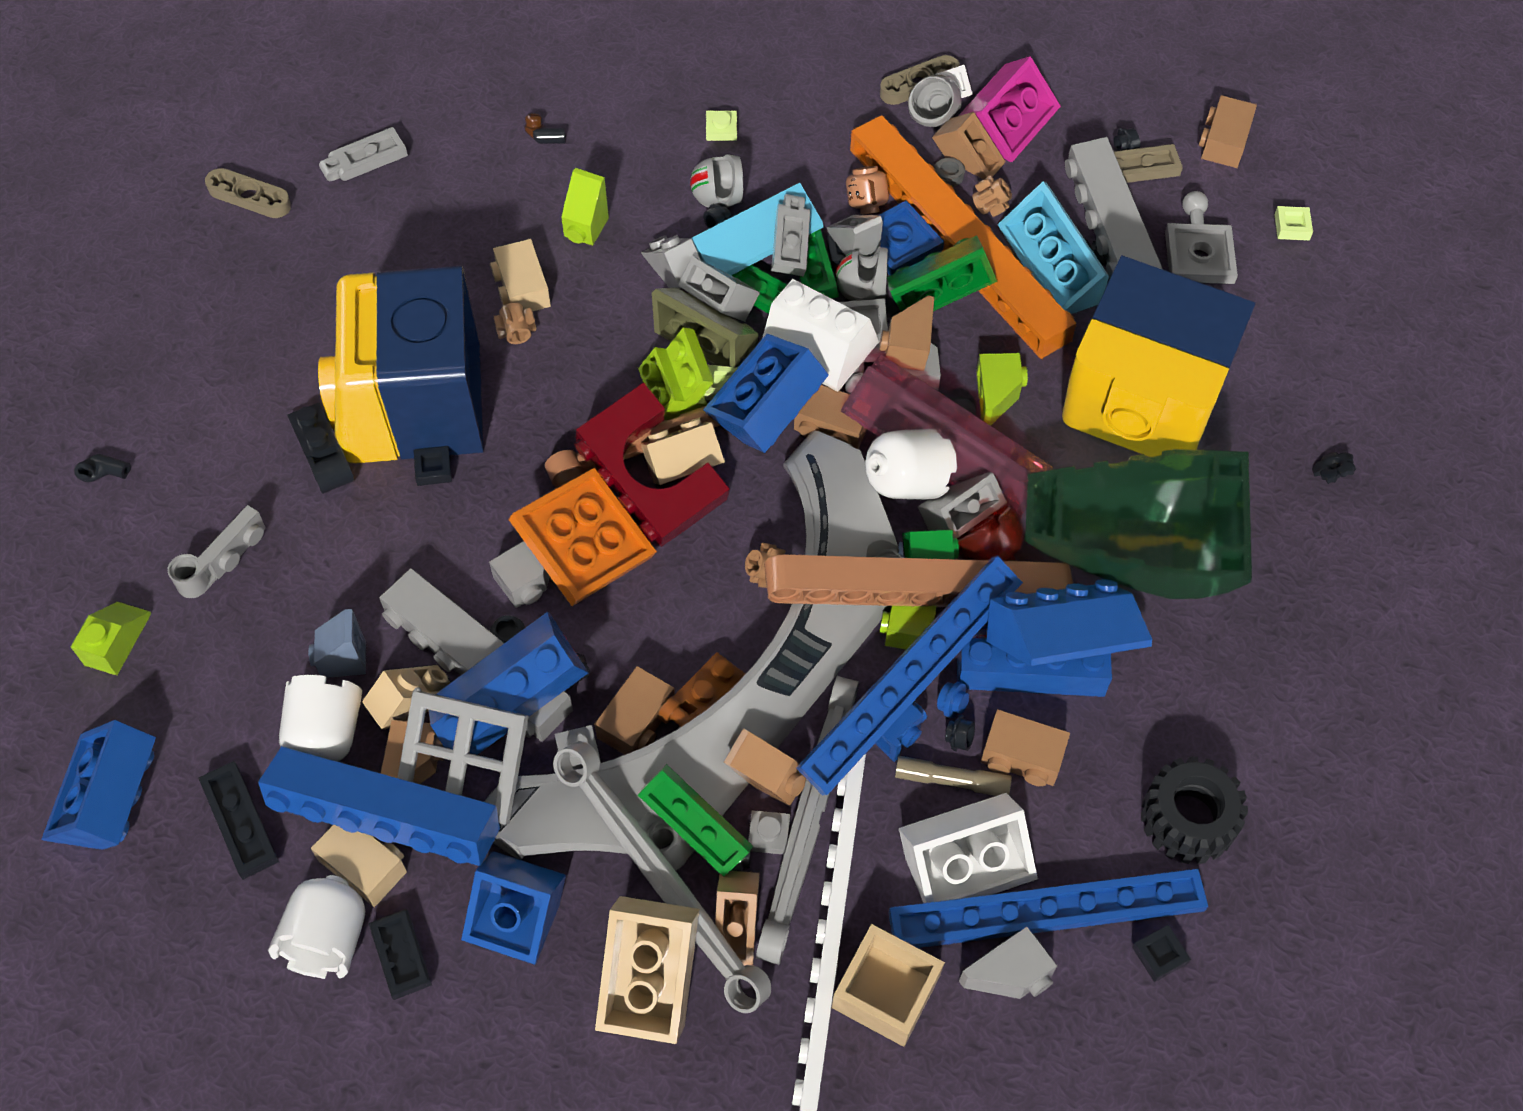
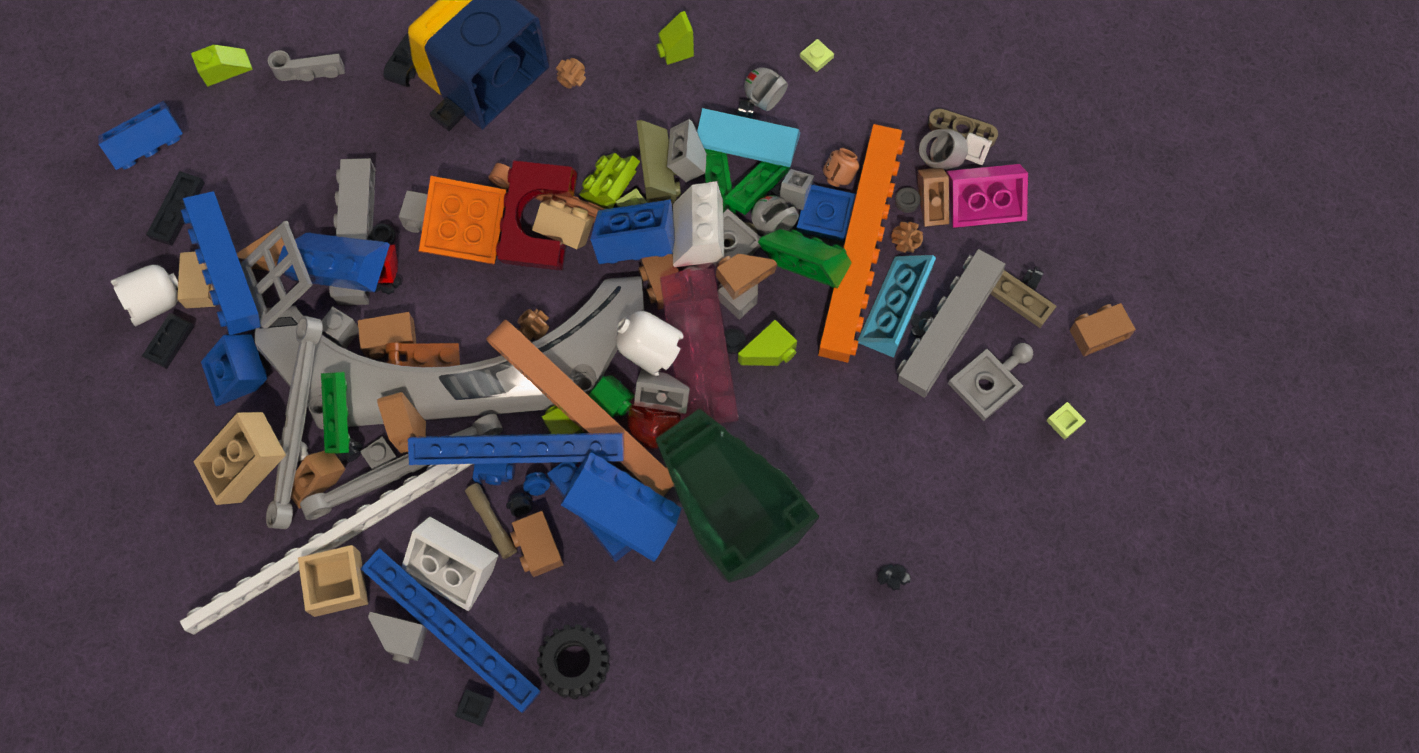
camera: 50 degrees right, 10 degrees up
white cylinder [279,675,362,762] -> none
sand blue slope [308,609,366,678] -> none
tan slope [362,665,451,729] -> none
tan brick [490,239,551,311] -> none
light grey slope [641,235,701,289] -> none
light grey hinge [771,194,810,276] -> none
yellow piece [1062,255,1256,467] -> none

